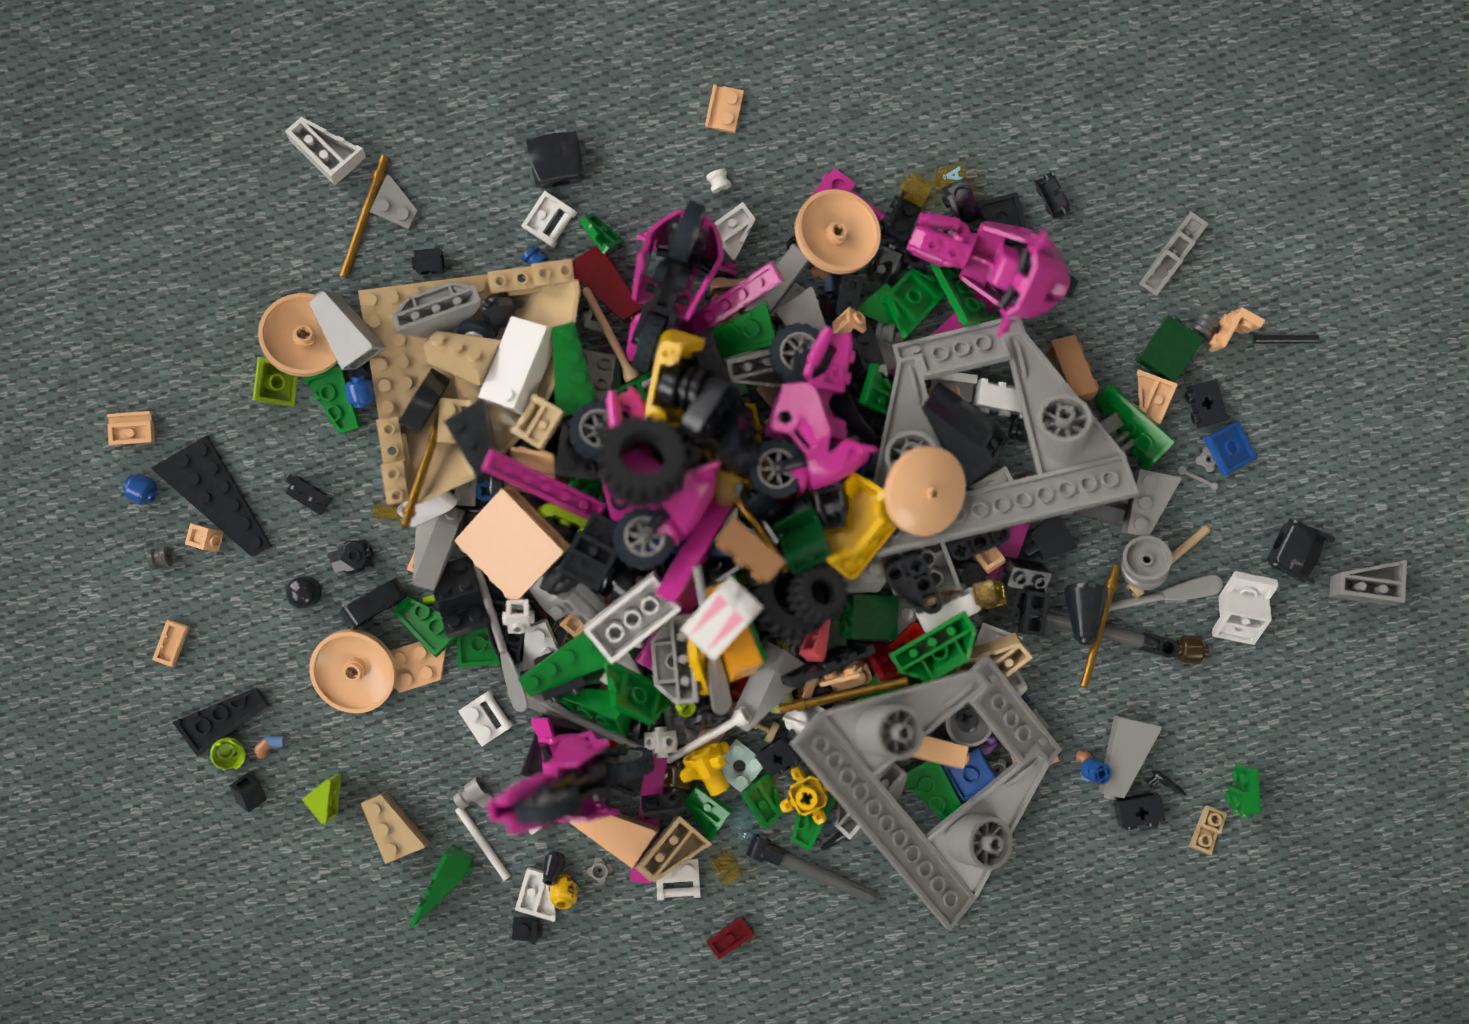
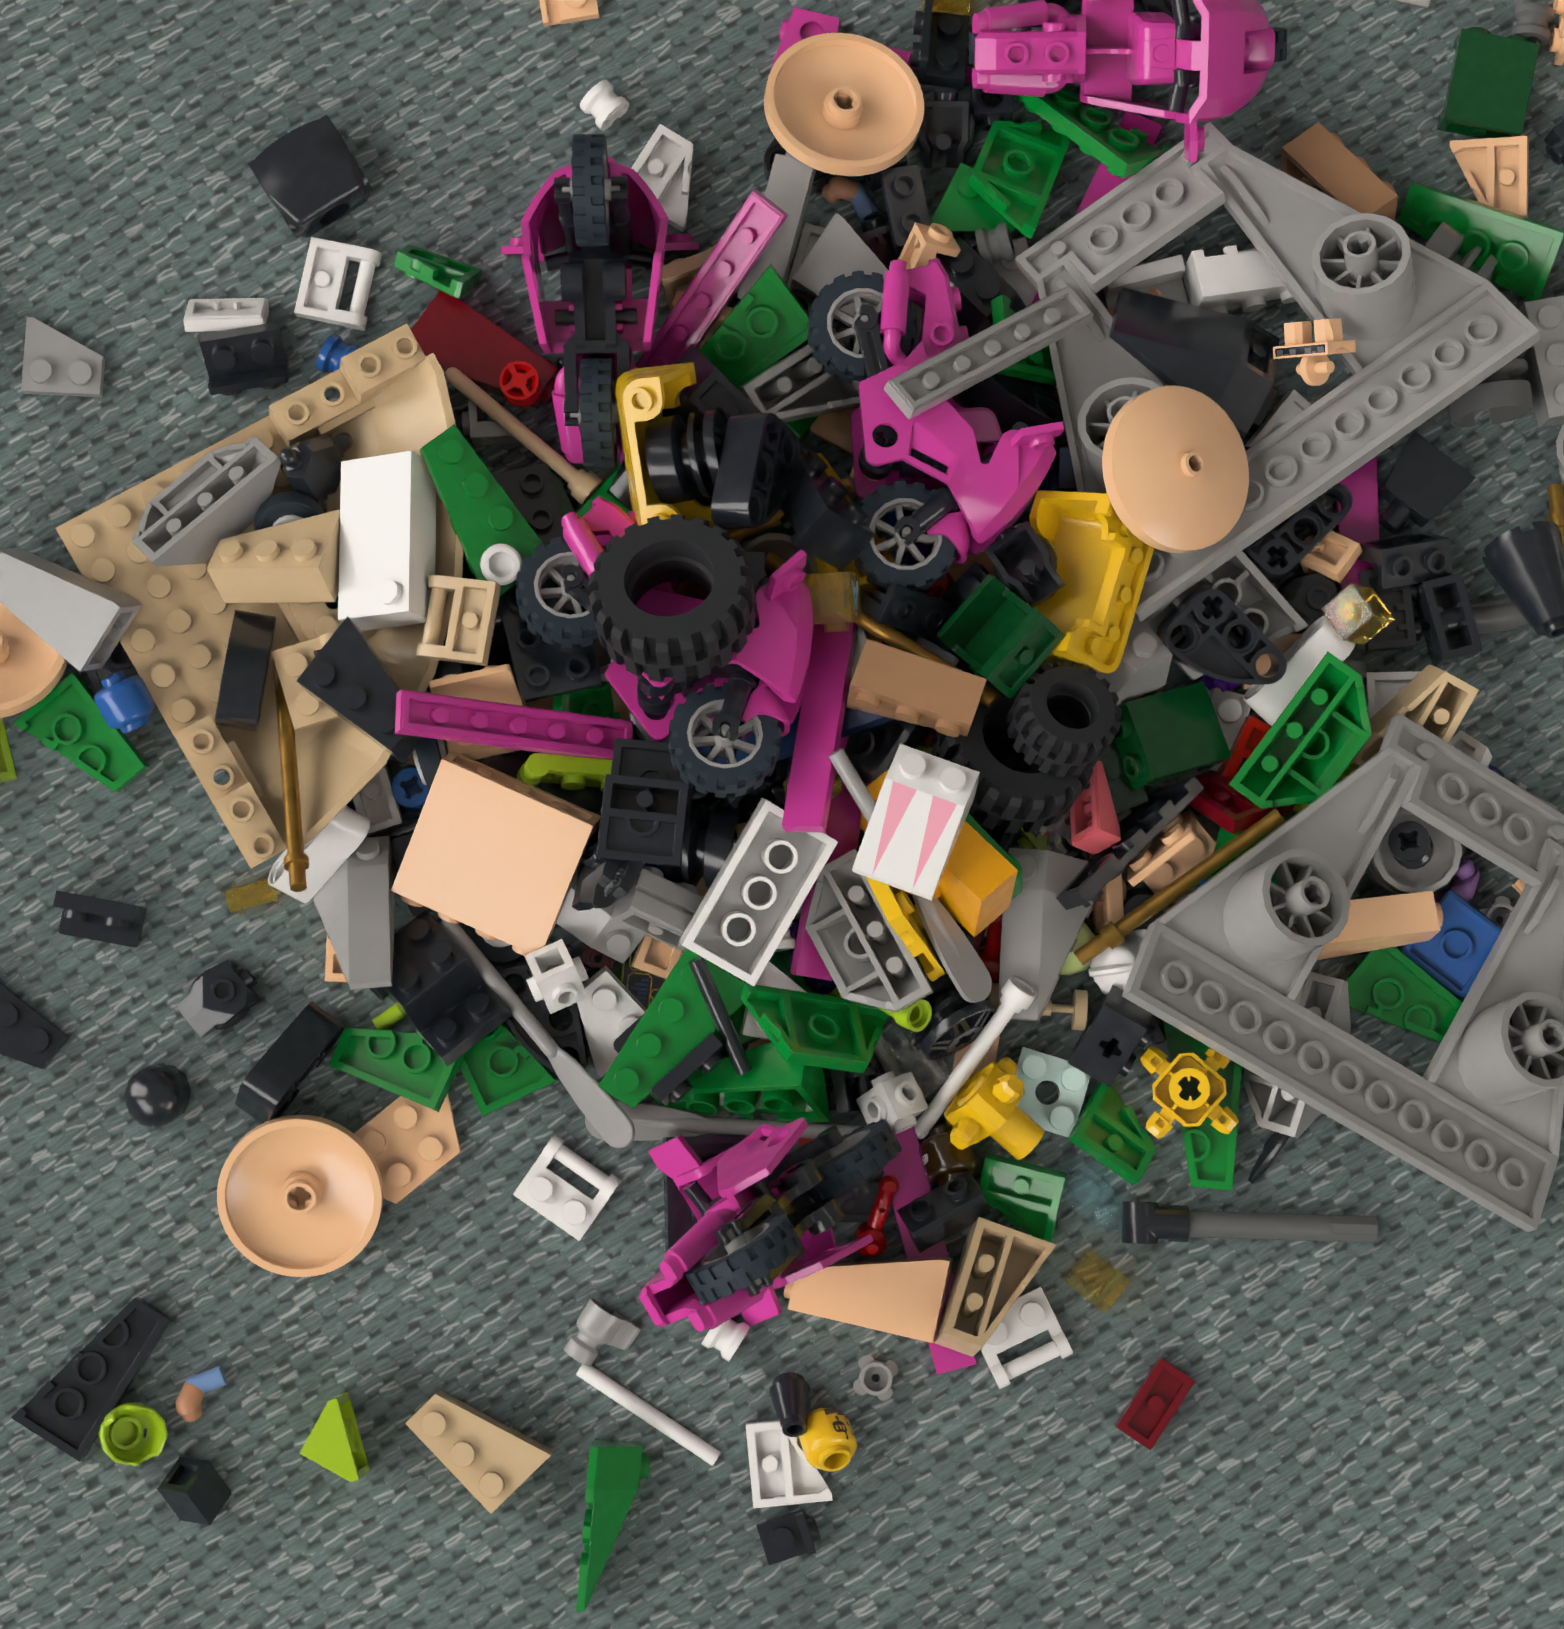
camera: 20 degrees left, 5 degrees down
pearl gold bar [339,155,389,279] -> none
black brick [411,248,445,275] -> none
black wheel [1008,418,1028,443] -> none
none -> white plate [183,298,269,332]
none -> black bracket [199,322,289,396]
none -> white tile [480,544,522,585]
none -> red wheel [499,361,542,408]
none -> black bar [688,956,752,1075]
none -> red piece [854,1175,900,1258]
none -> light grey tile [884,285,1094,420]
none -> light nougat hips [1273,318,1356,386]

